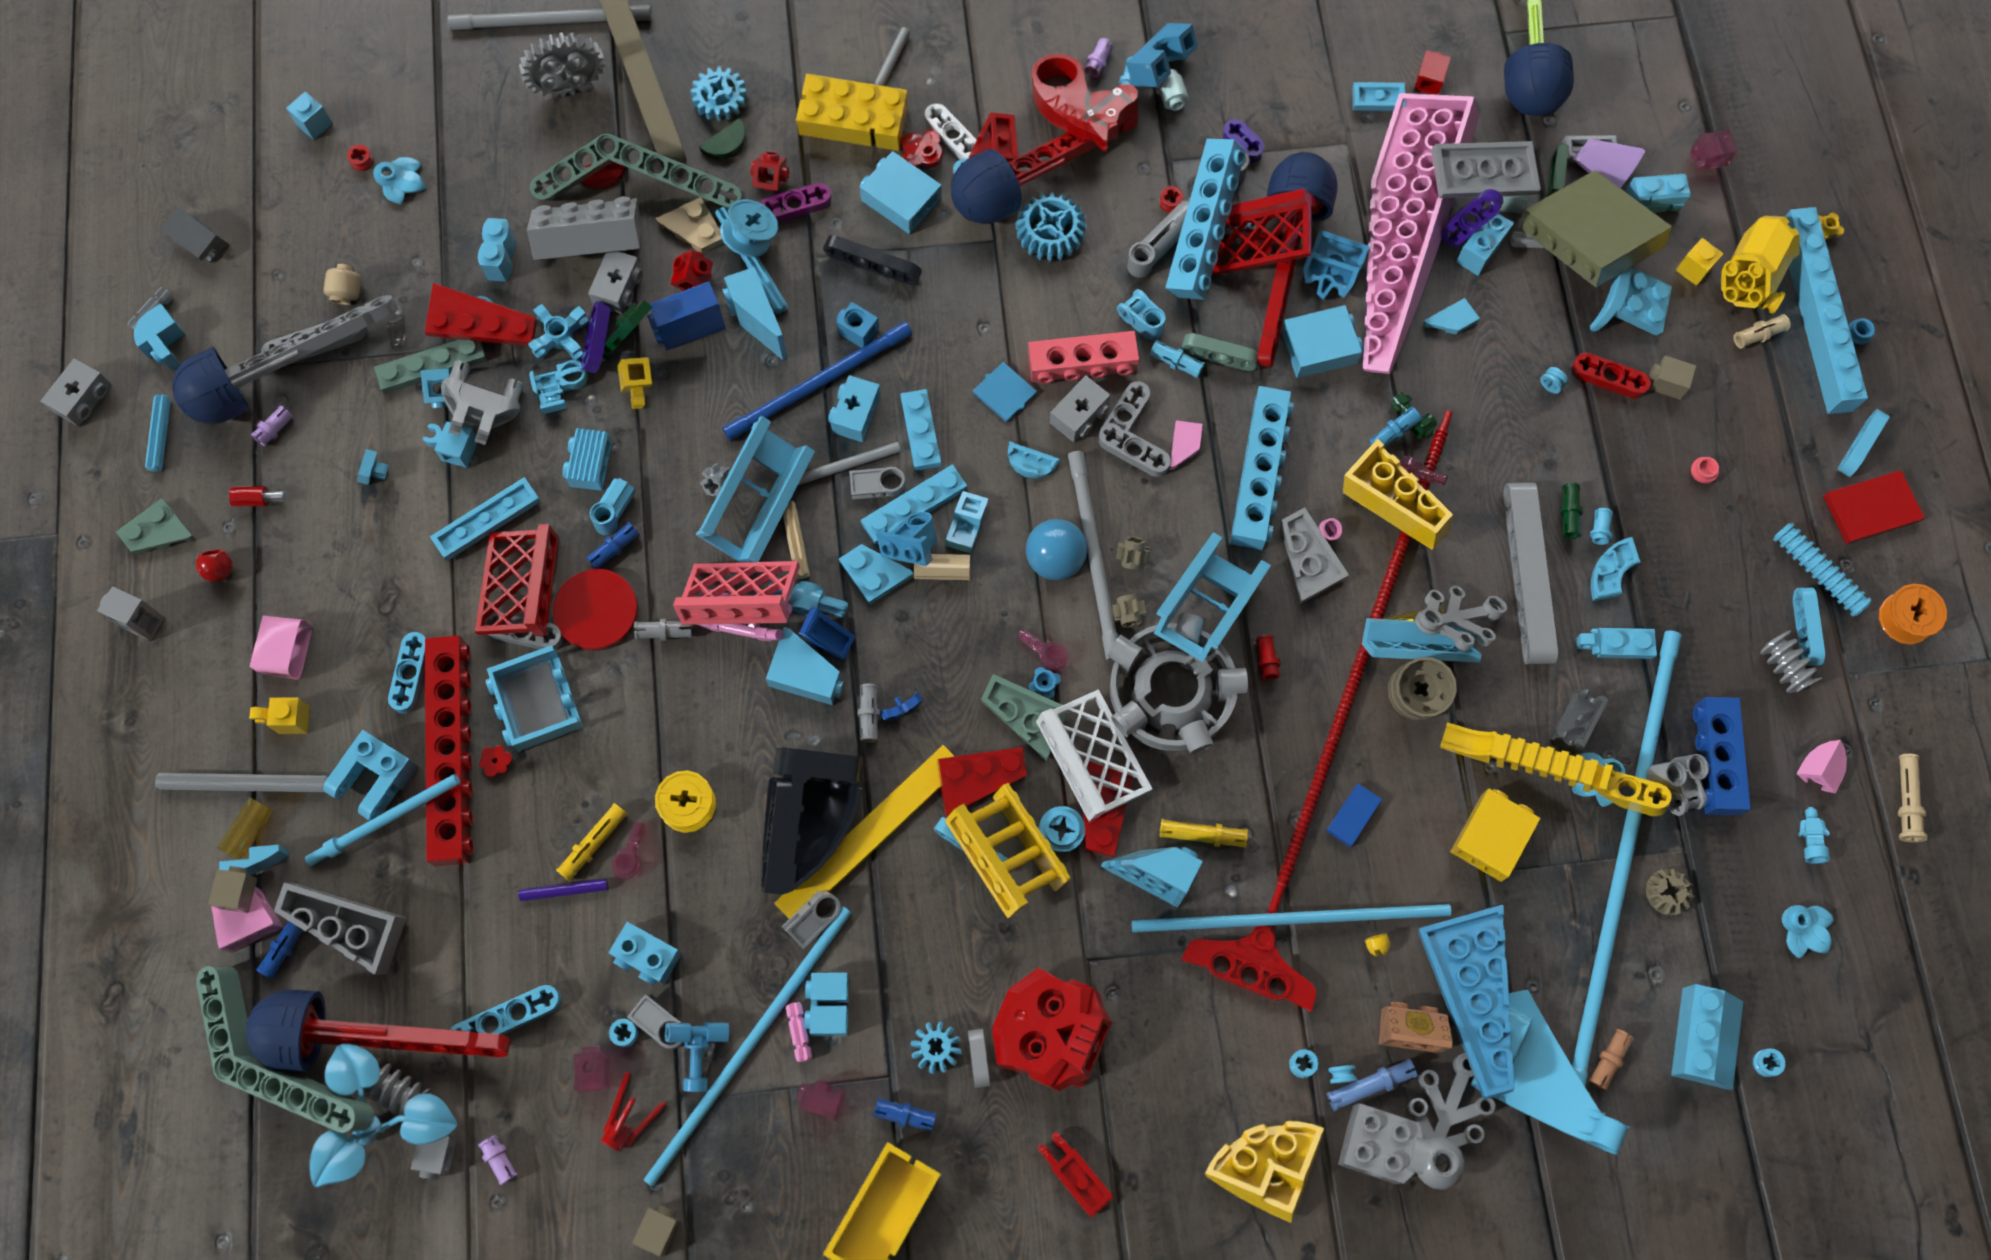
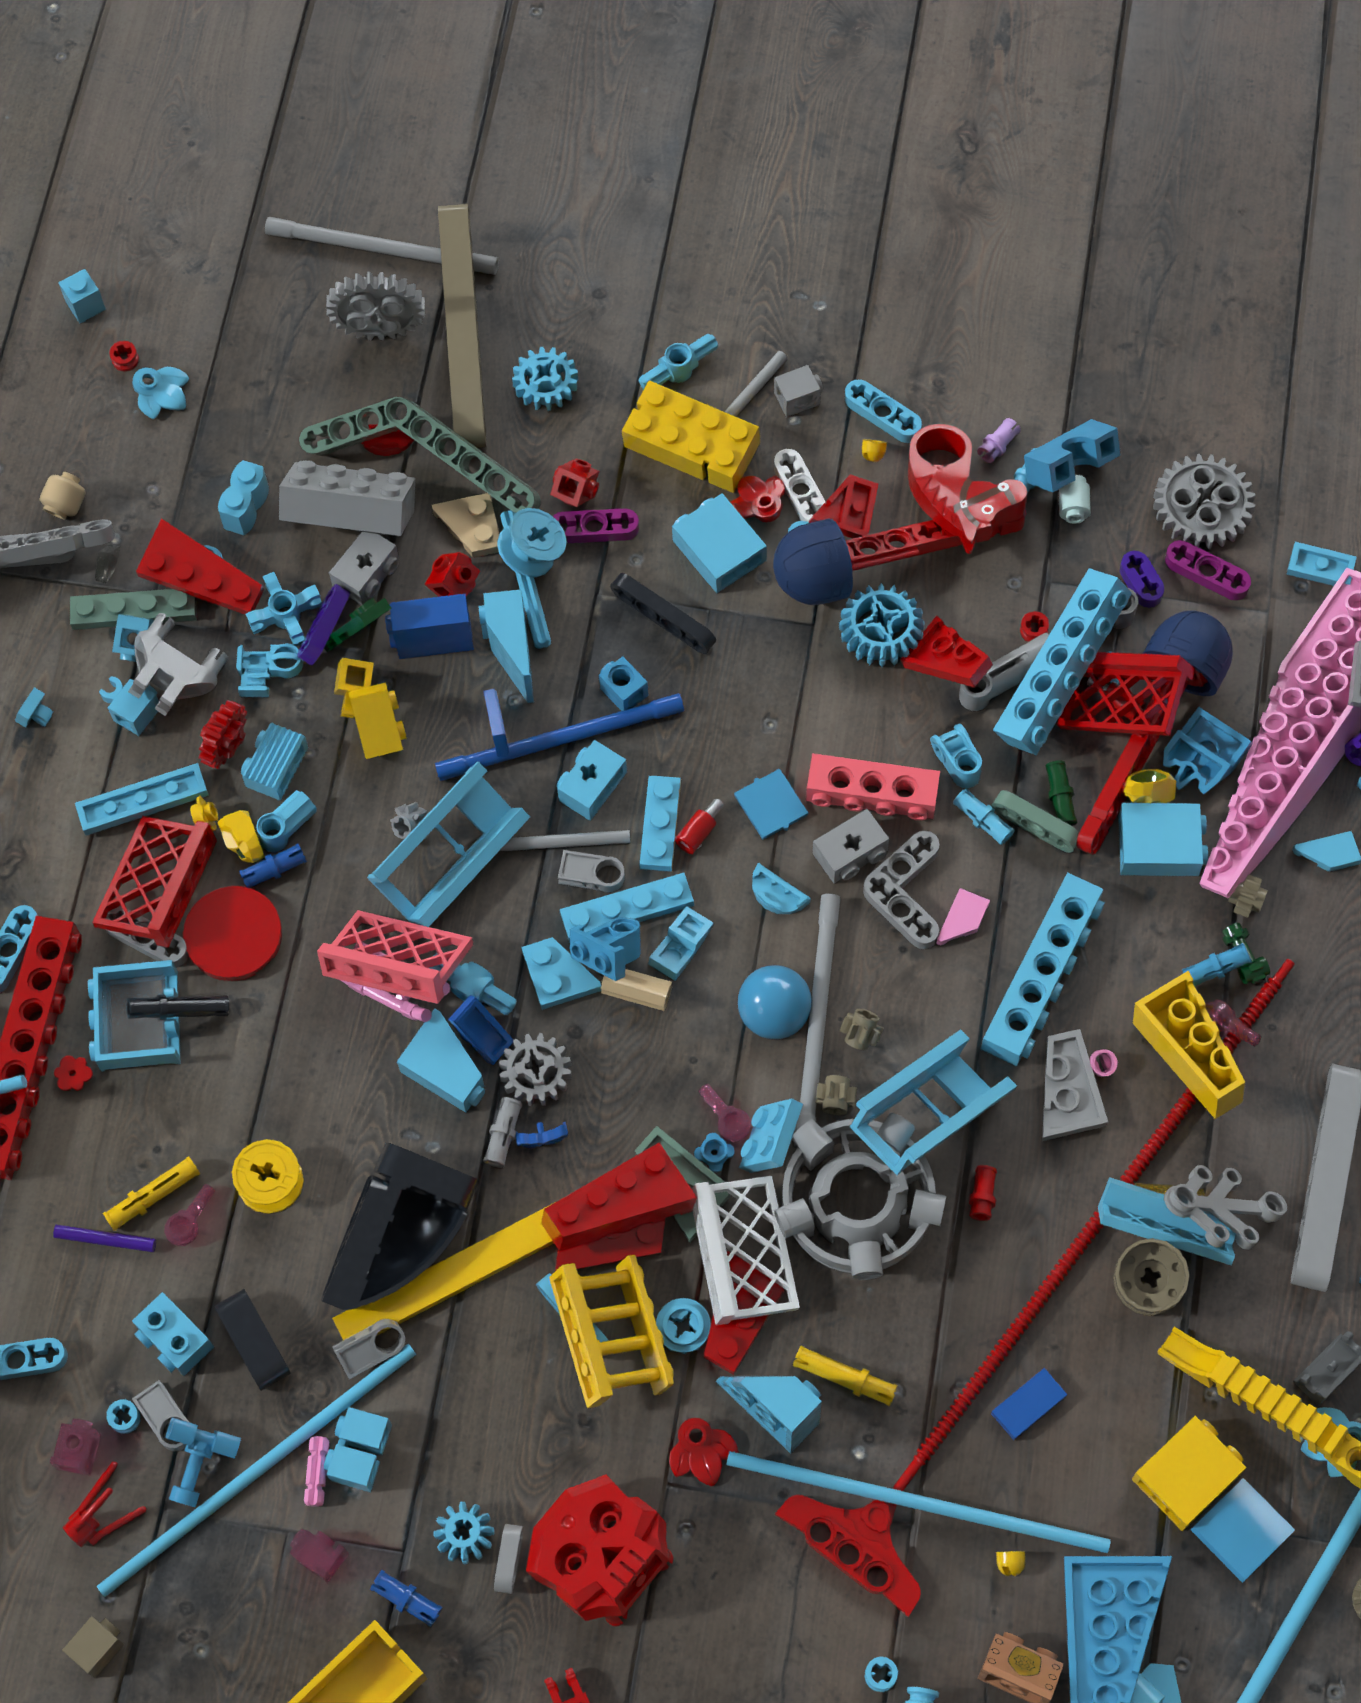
camera: 20 degrees right, 5 degrees down
light grey pin [634,619,692,641] -> none
dark green tile [699,118,745,159] -> none
tan axle [783,501,810,579] -> none
none -> black pin [126,994,229,1021]
none -> yellow plate [190,796,218,831]
none -> red gear [199,700,247,769]
none -> black beam [214,1289,291,1391]
none -> yellow rock [218,810,265,863]
none -> yellow brick [348,682,407,759]
none -> tile [484,689,510,757]
none -> light grey gear [499,1033,572,1106]
none -> red wedge [541,1142,697,1251]
none -> medium azure axle [639,334,718,390]
none -> red plate [669,1417,739,1486]
none -> red piece [675,799,723,854]
none -> medium azure plate [739,1098,803,1173]
none -> light grey brick [774,365,823,417]
none -> medium azure beam [845,379,922,443]
none -> yellow hinge [862,439,887,462]
none -> red wing [900,616,993,688]
none -> dark green pin [1045,760,1078,826]
none -> yellow rock [1124,769,1176,803]
none -> light grey gear [1153,454,1255,549]
none -> magenta beam [1165,540,1251,601]
none -> dark azure slope [1191,1478,1295,1583]
none -> dark tan gear [1228,874,1268,918]

